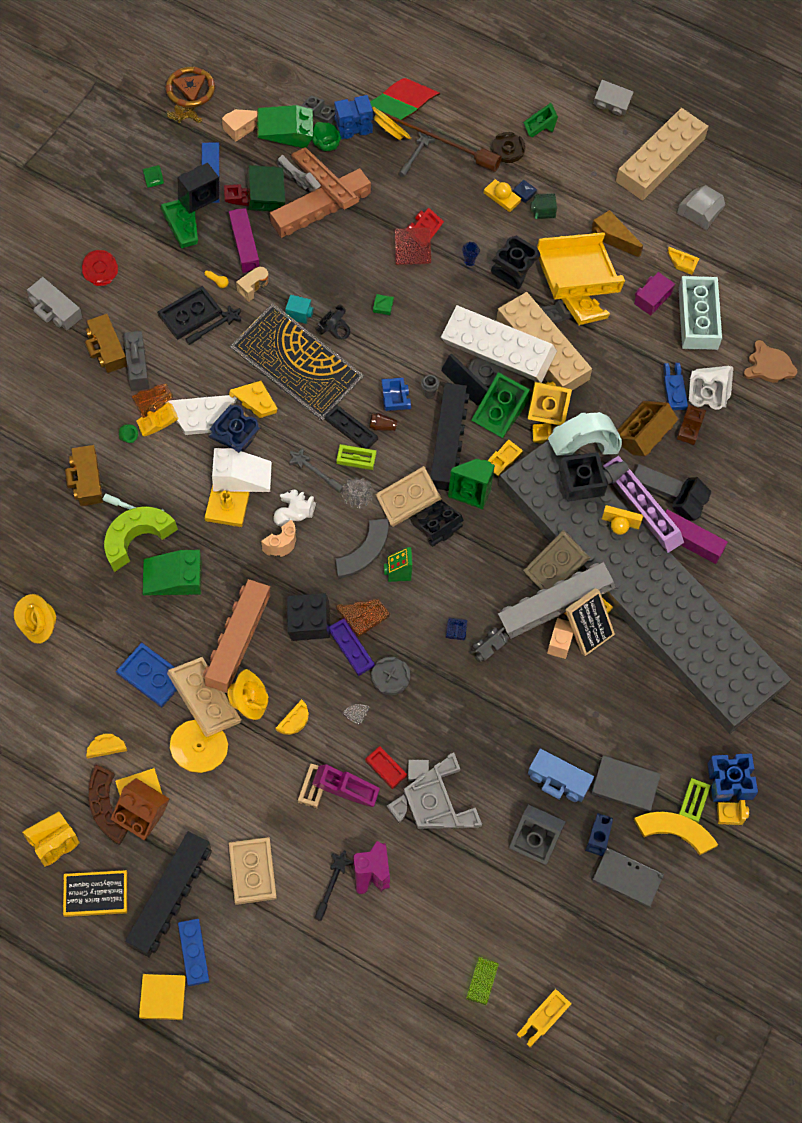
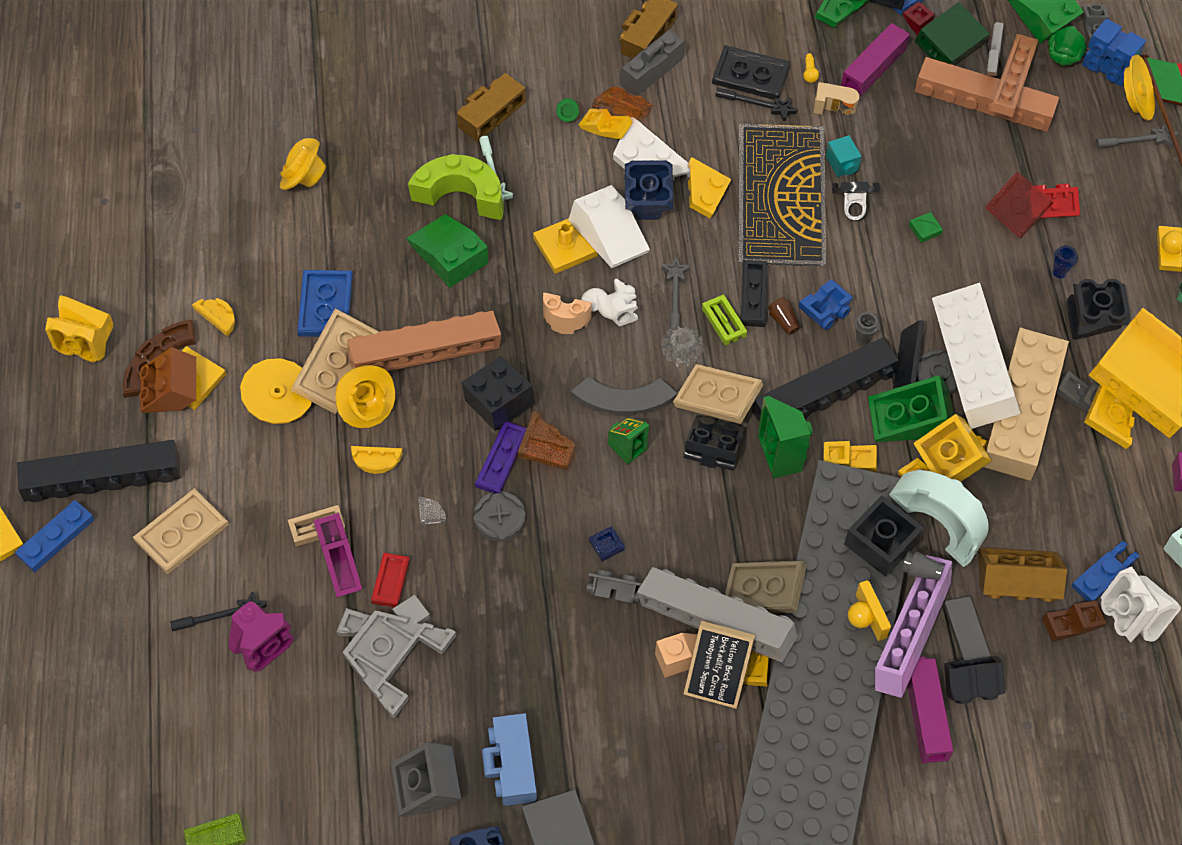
camera: 55 degrees right, 5 degrees down
black tile [63,870,127,917] -> none

